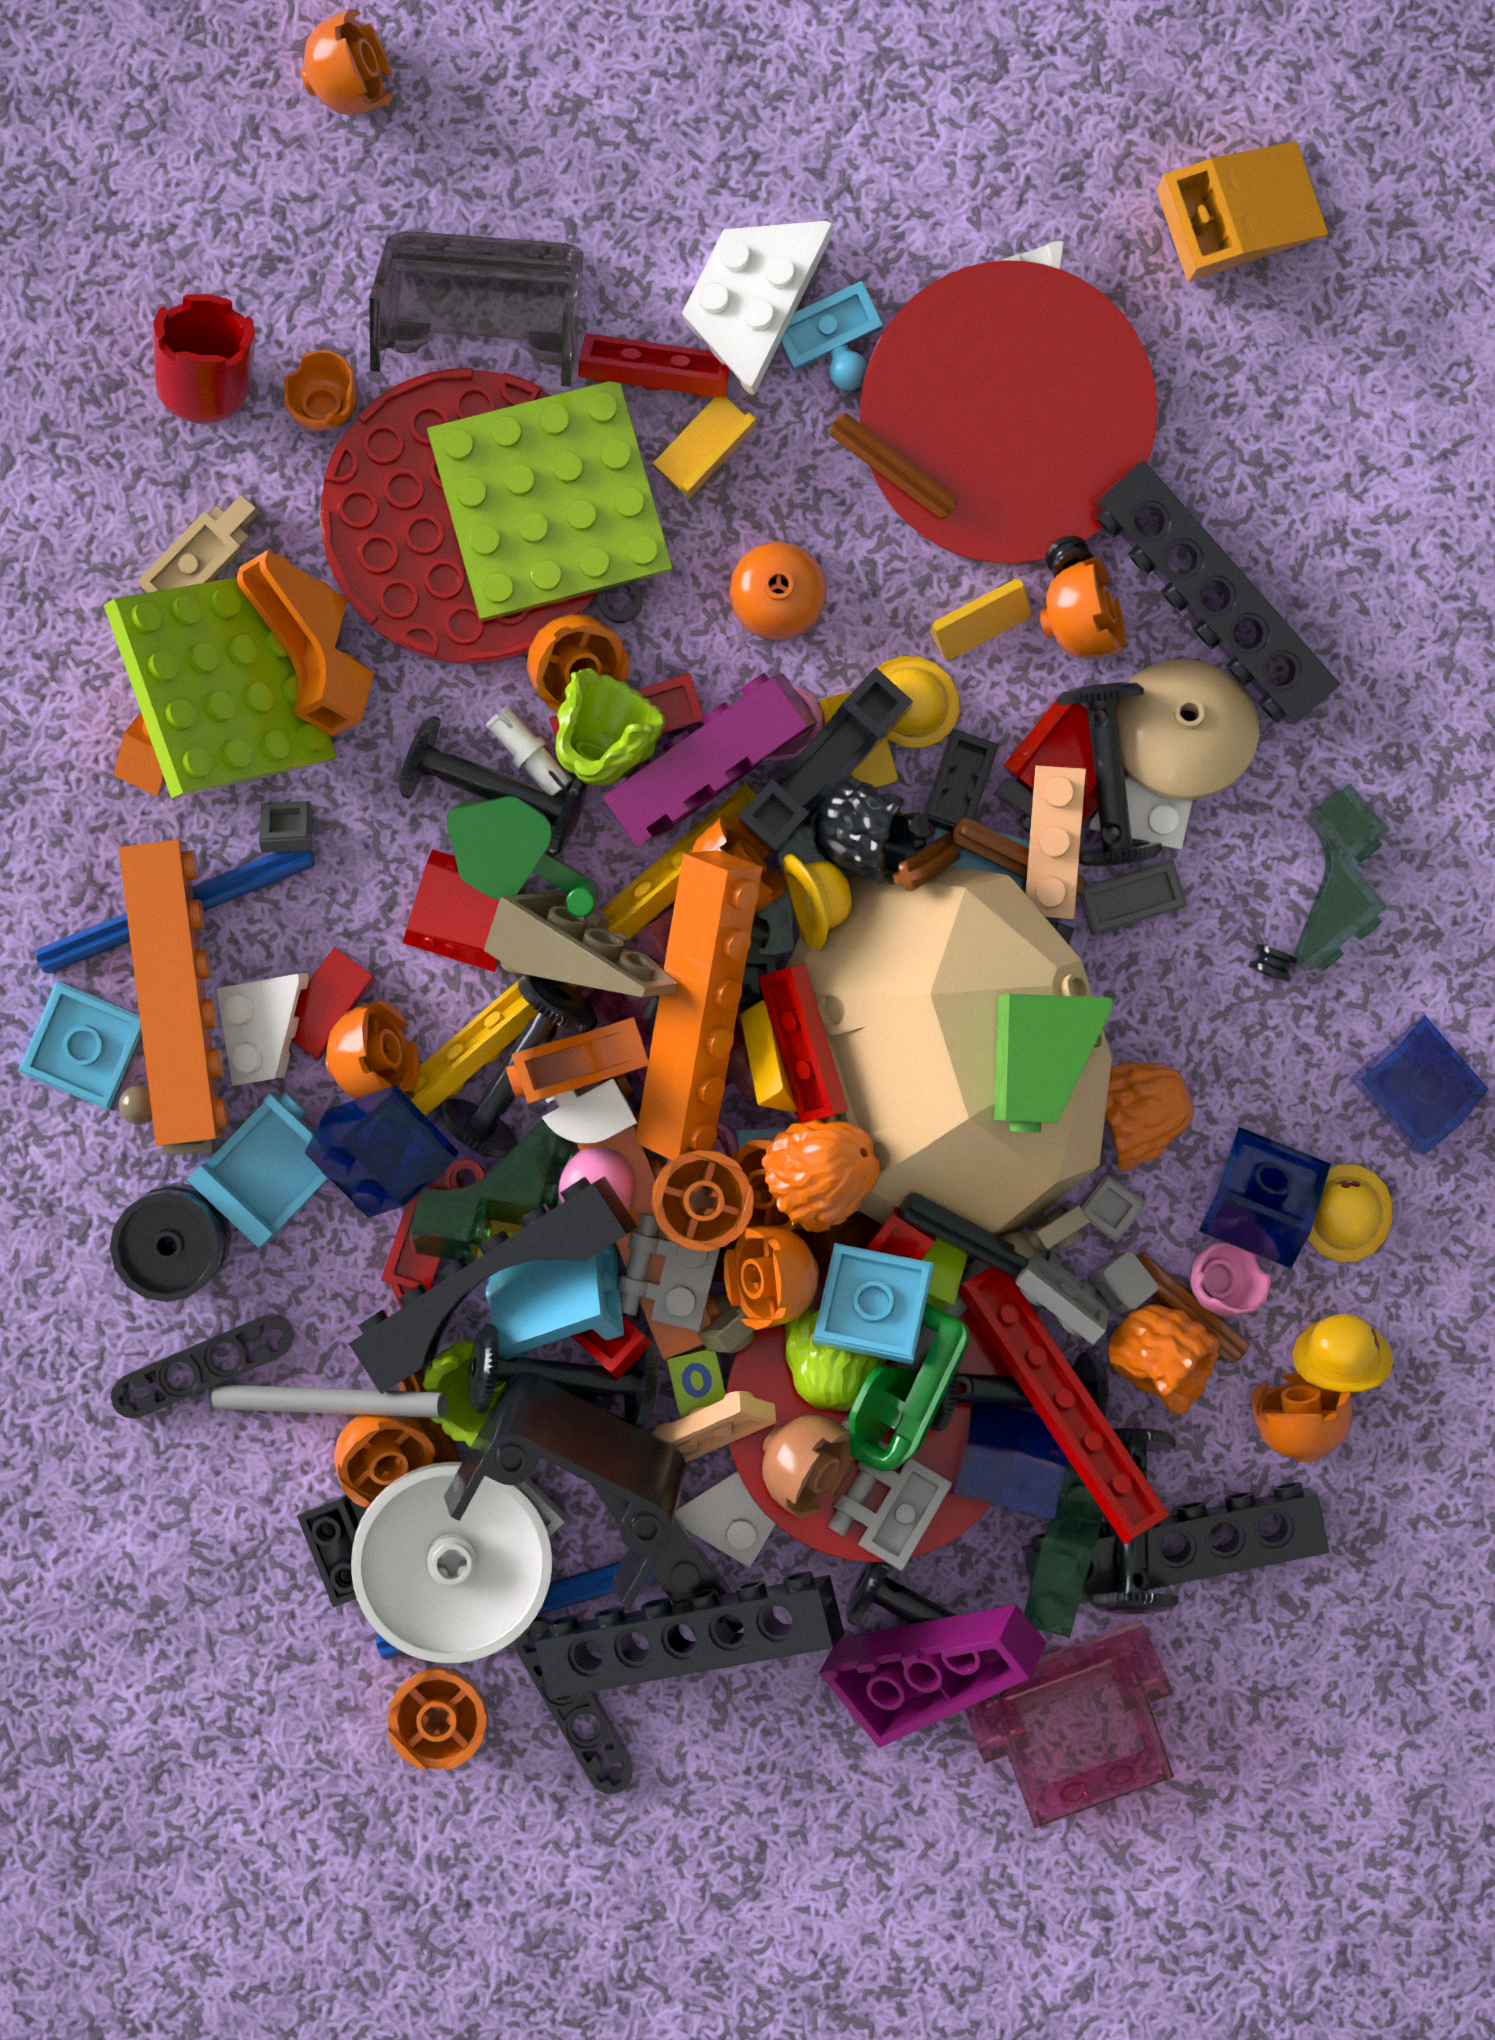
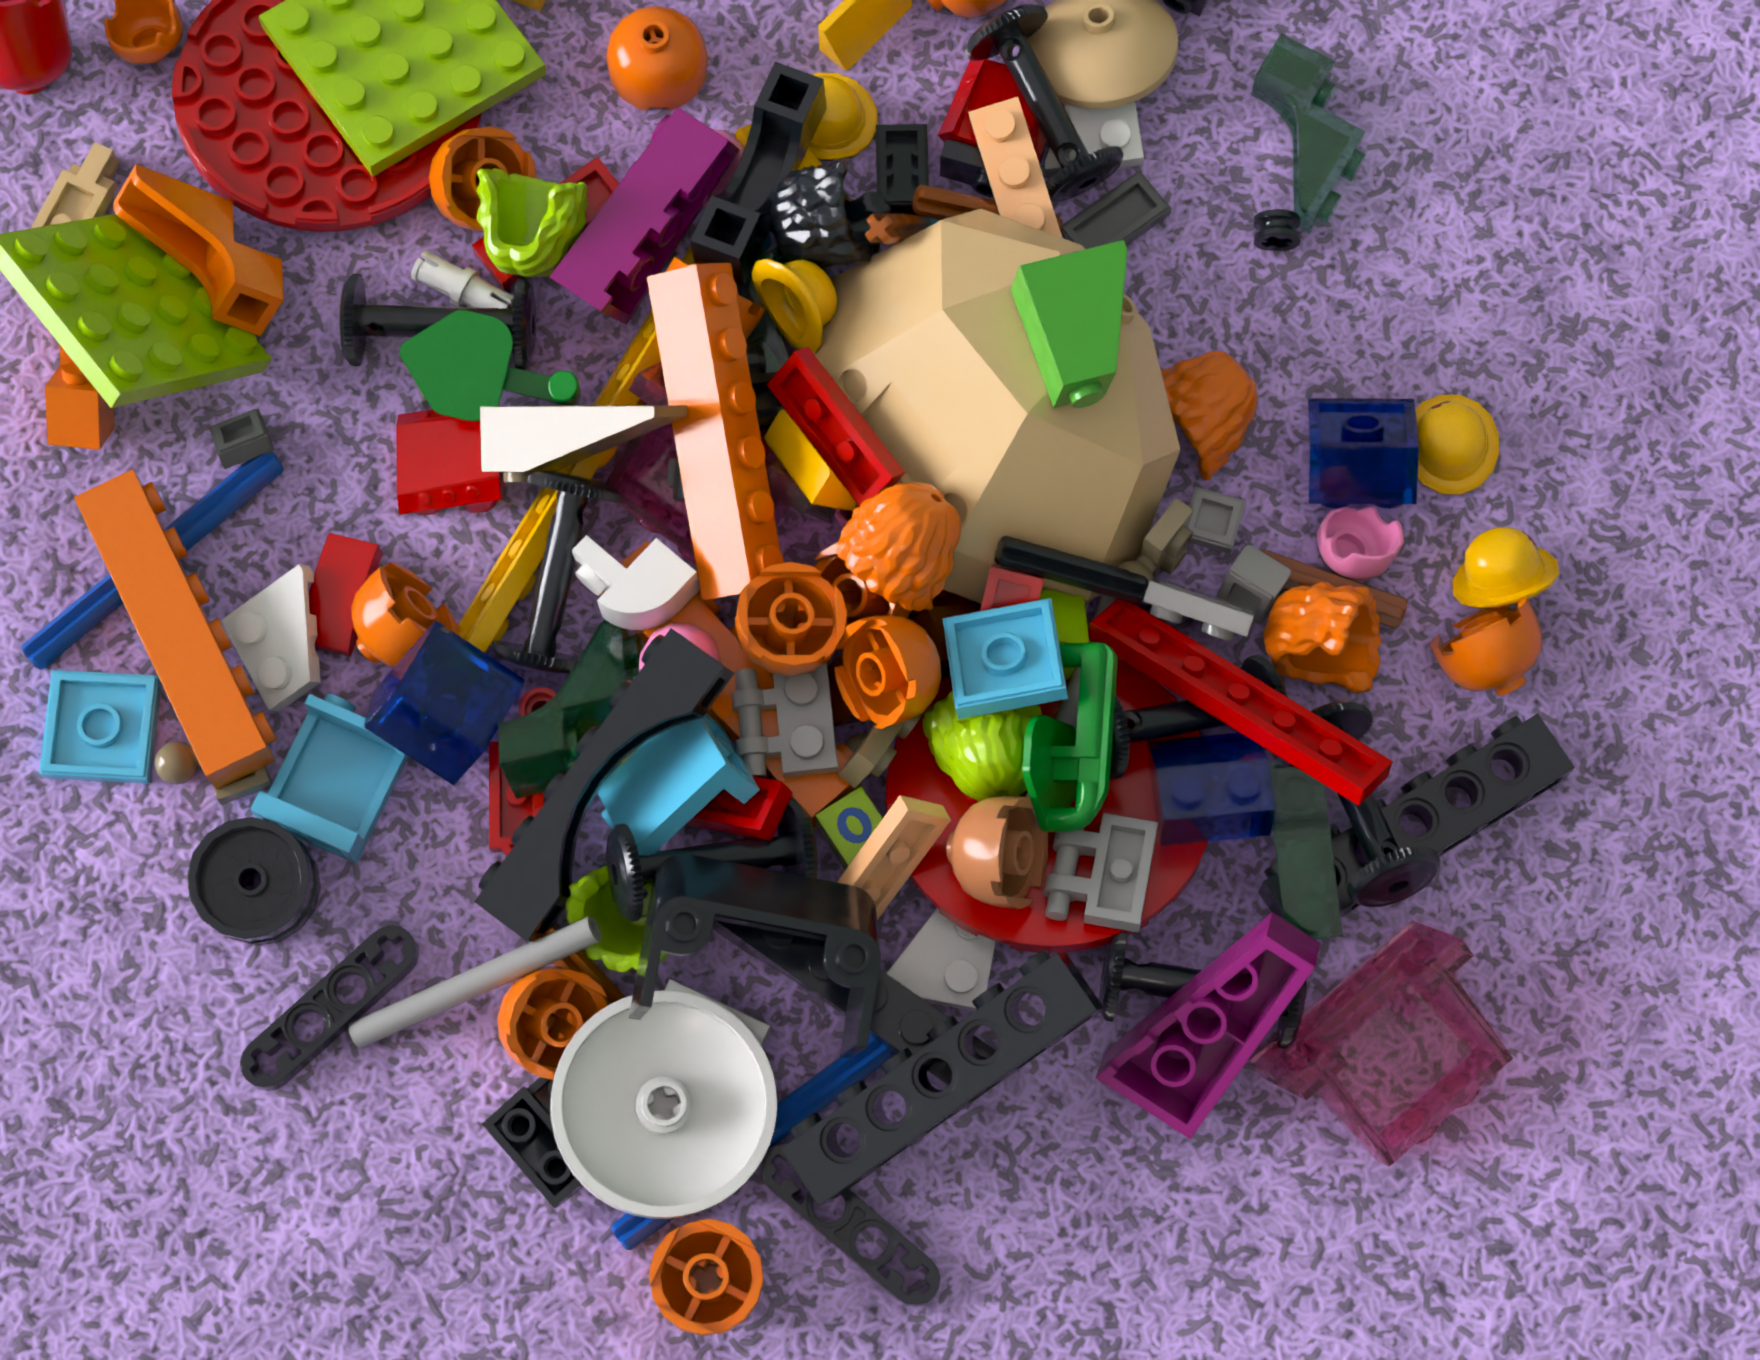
camera: 20 degrees left, 15 degrees down
orange arch [506,1017,649,1104] -> none
black bush [598,582,643,624] -> none
clear blue slope [1349,1015,1489,1155] -> none

